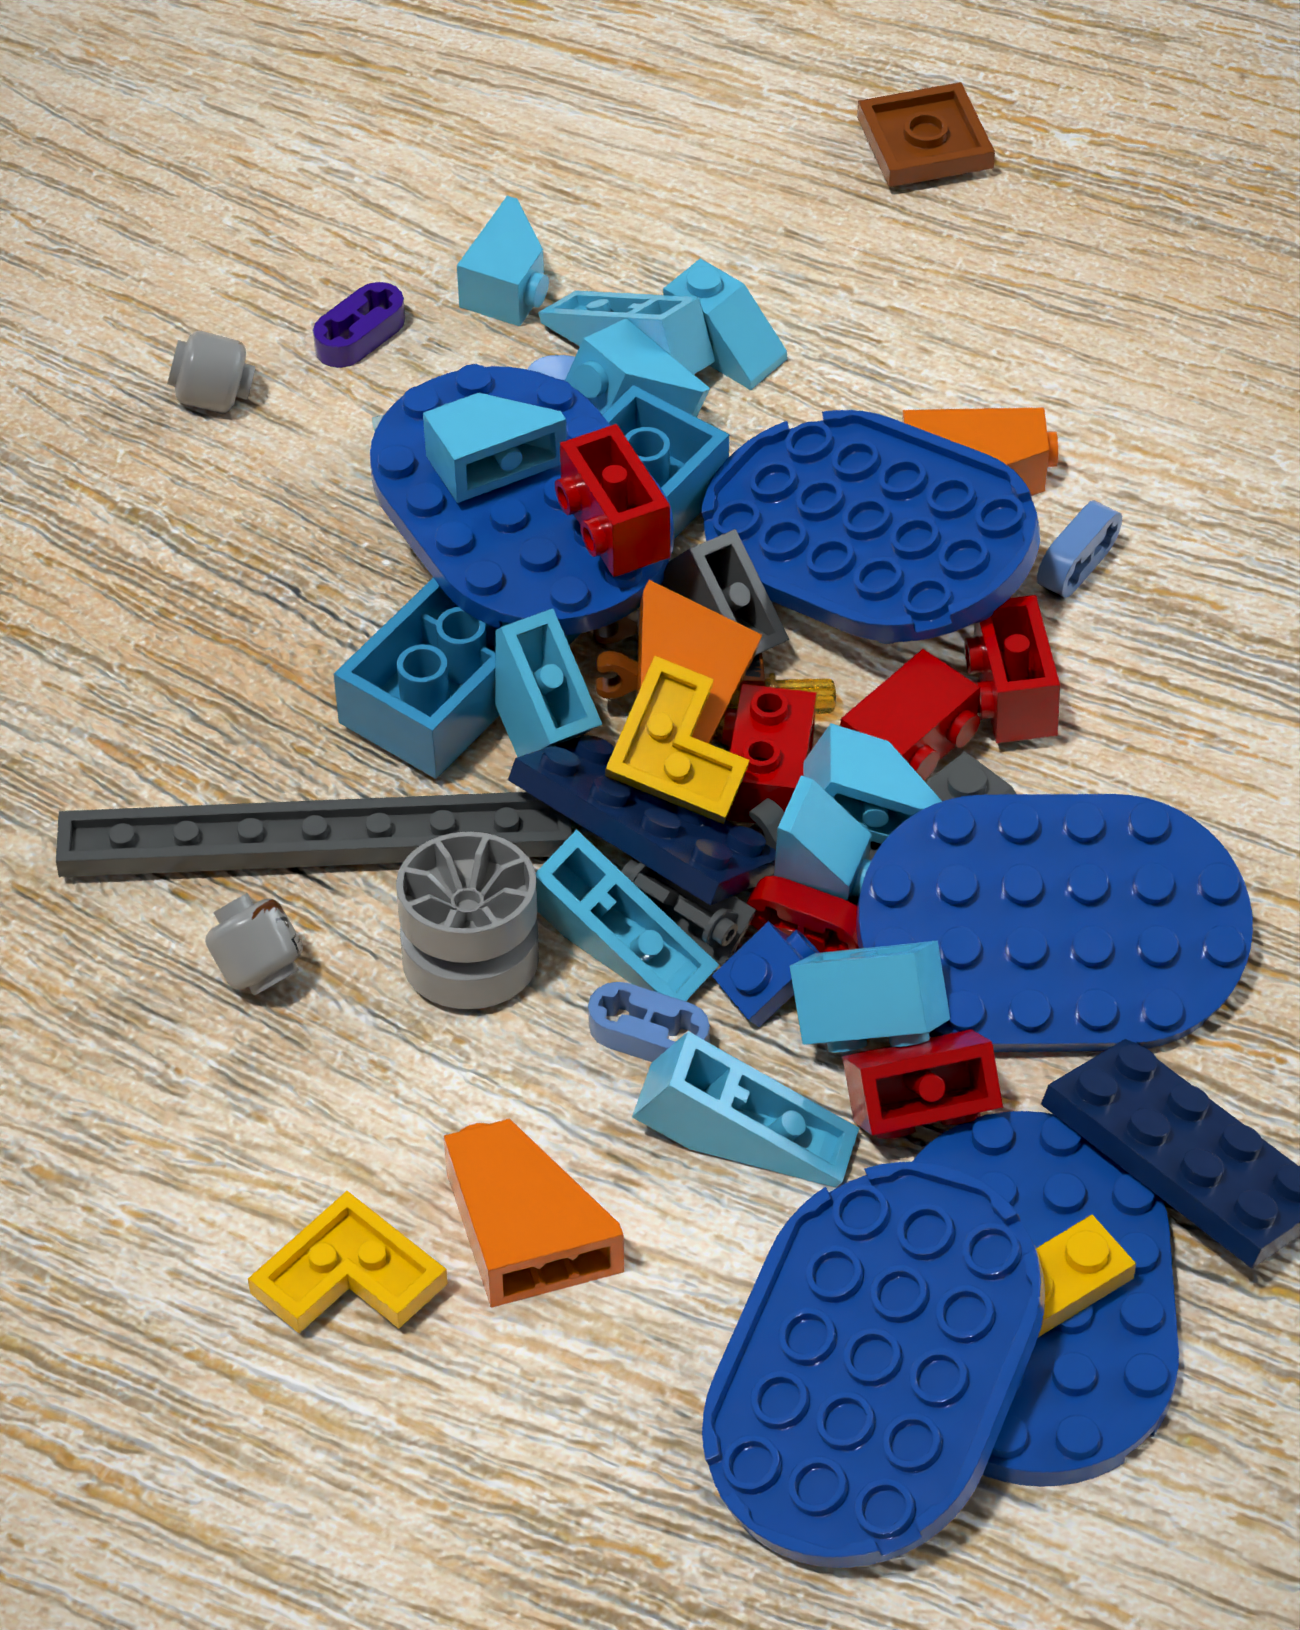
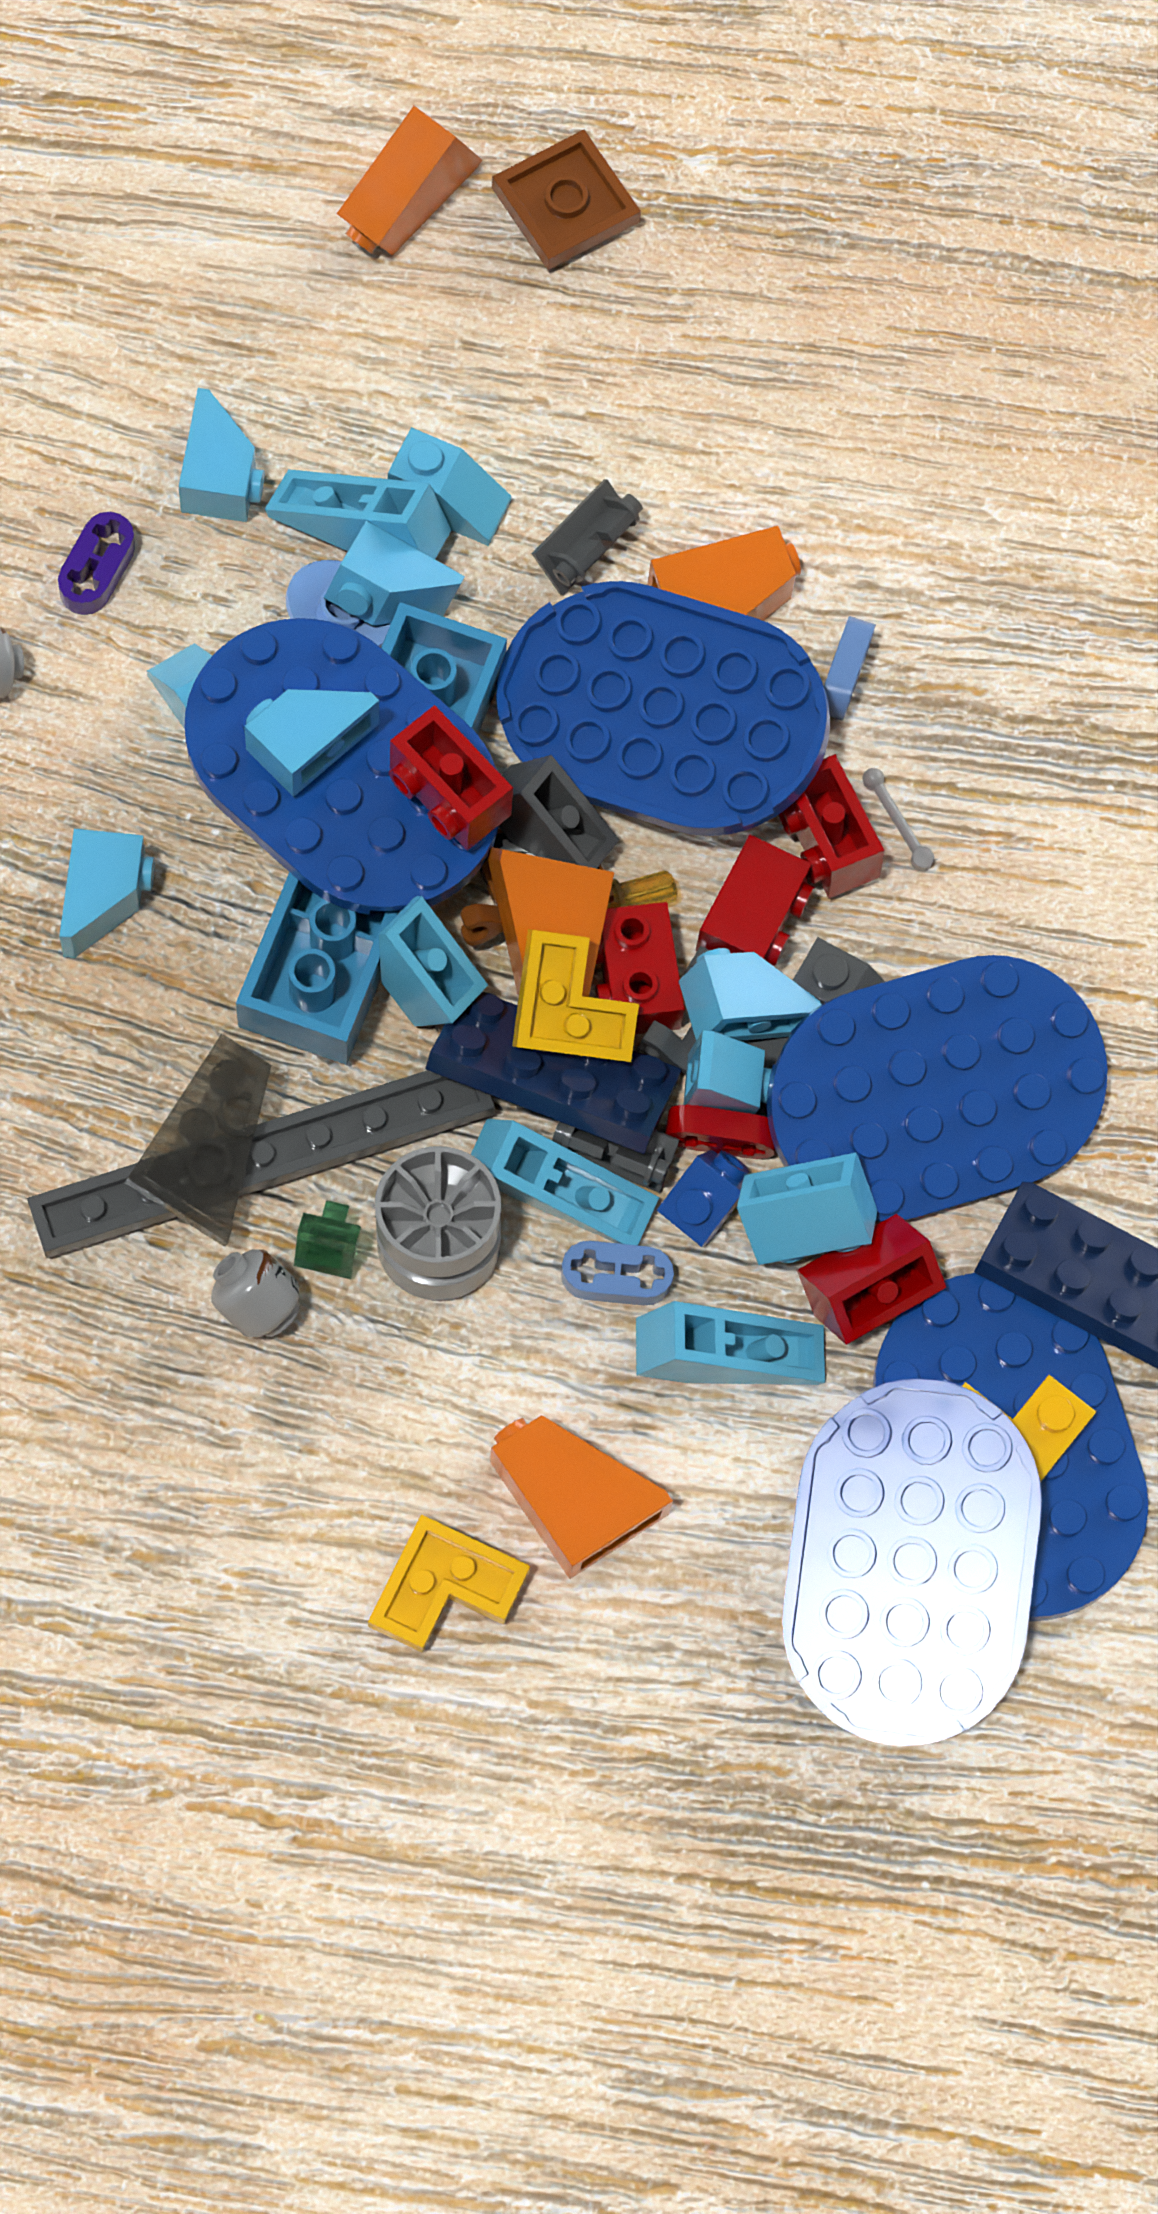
camera: 25 degrees left, 20 degrees up
none -> medium azure slope [59,829,155,958]
none -> clear smoke wing [125,1034,272,1247]
none -> clear green tile [294,1200,361,1279]
none -> orange slope [336,106,482,256]
none -> dark grey hinge [531,479,643,595]
none -> light grey hinge [862,768,934,871]

